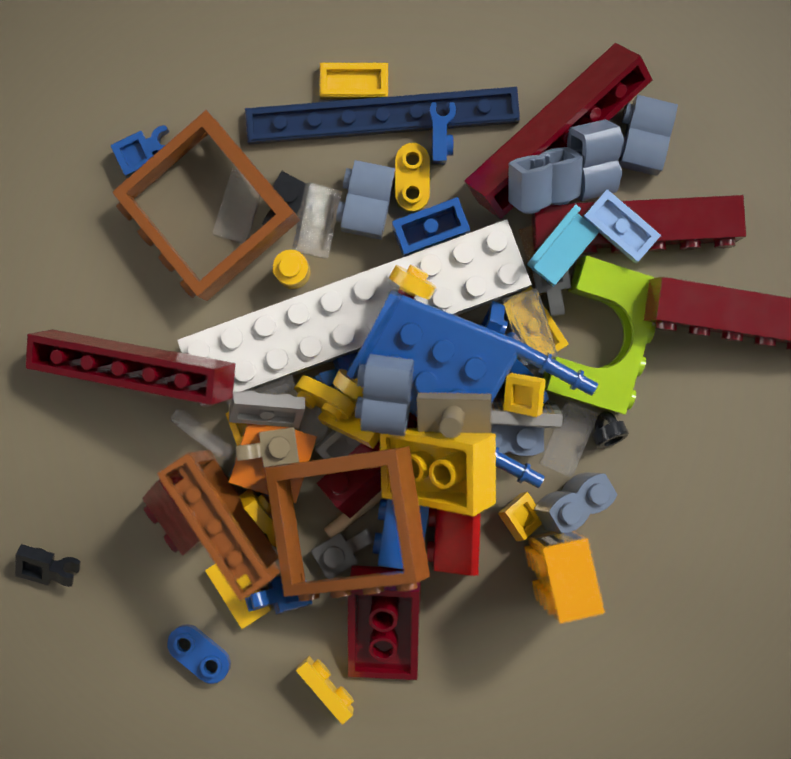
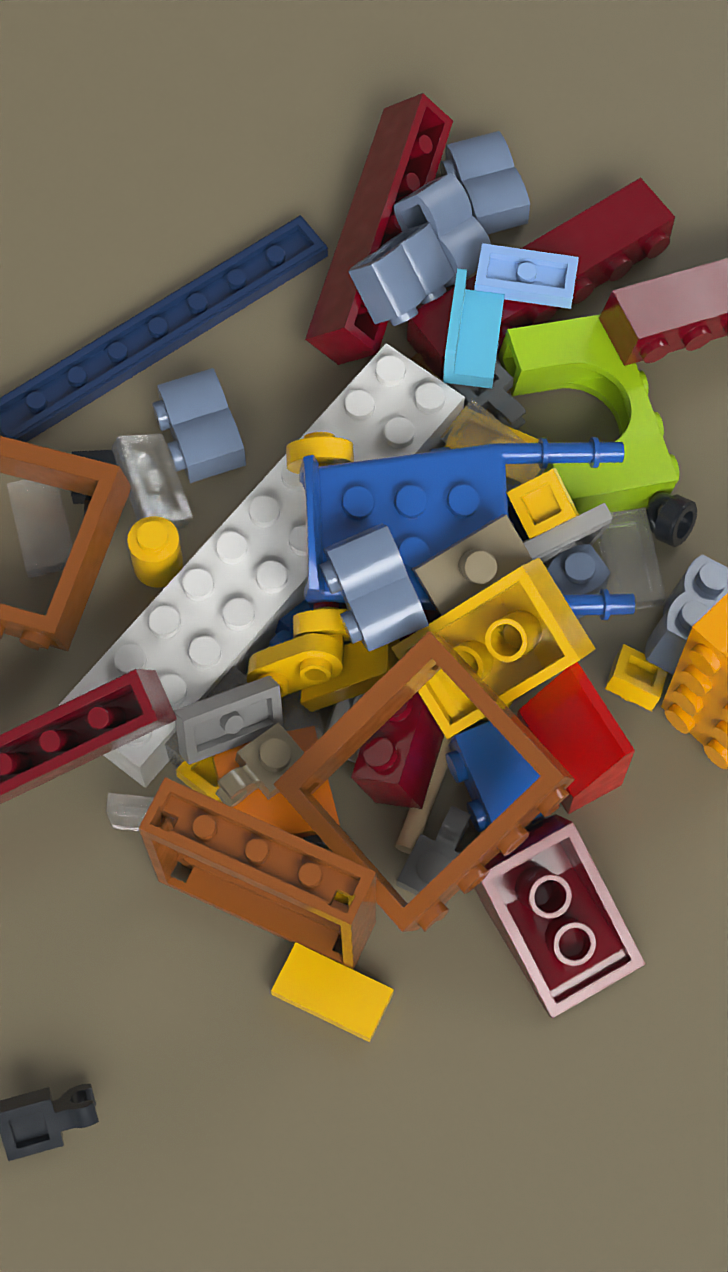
camera: 35 degrees left, 20 degrees down
dark red slope [142,476,201,556] -> none
blue plate [167,624,231,684] -> none
blue plate [245,576,312,615] -> none
yellow plate [296,656,354,725] -> none
yellow tile [320,63,388,100] -> none
blue brick [392,197,470,257] -> none
yellow plate [395,143,430,213] -> none
blue plate [429,102,456,164] -> none

